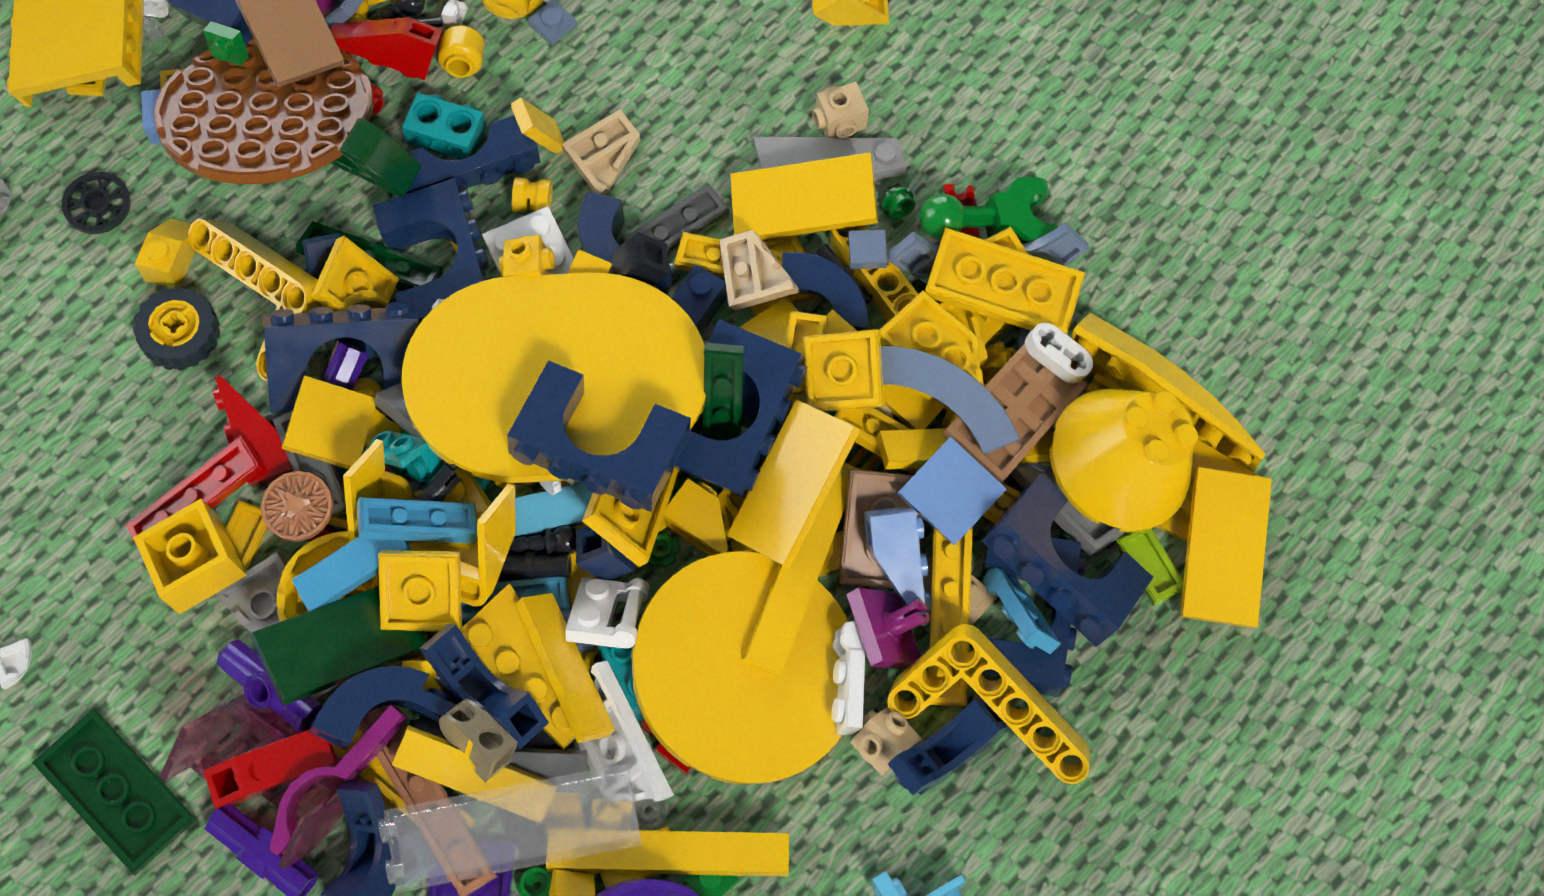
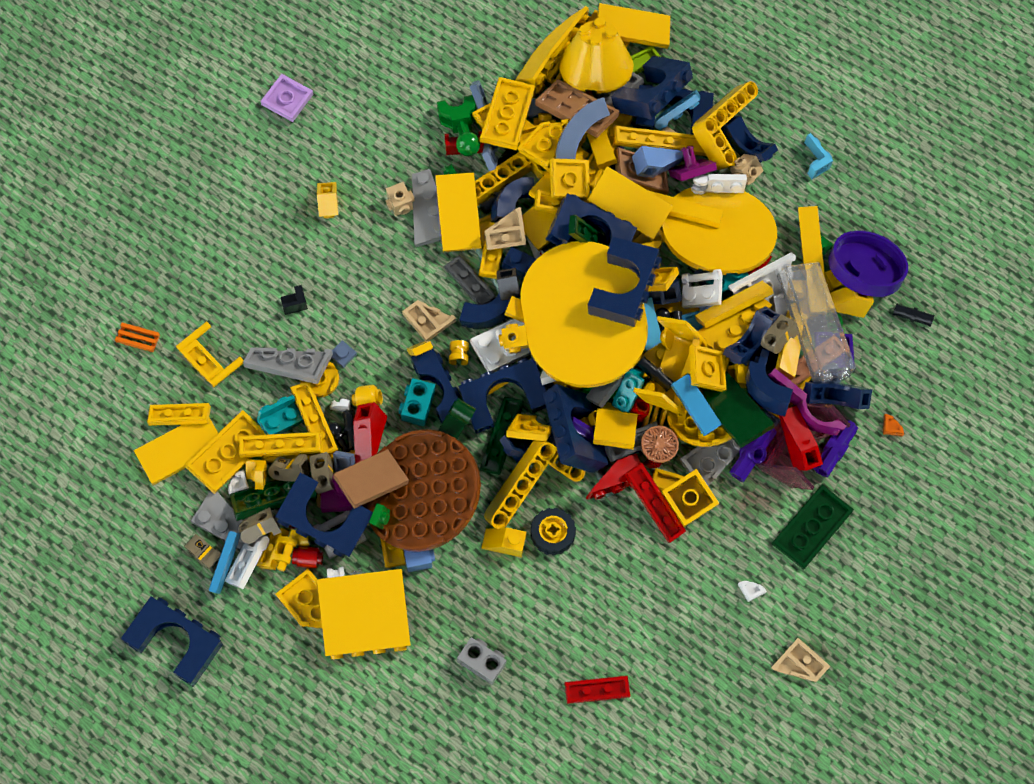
camera: 95 degrees left, 0 degrees up
black wheel [62,172,131,234] -> none
dark azure tile [356,497,478,544] -> none
sand blue tile [848,230,887,269] -> none
medium blue tile [897,437,1007,546] -> none
white beam [1025,323,1093,384] -> none

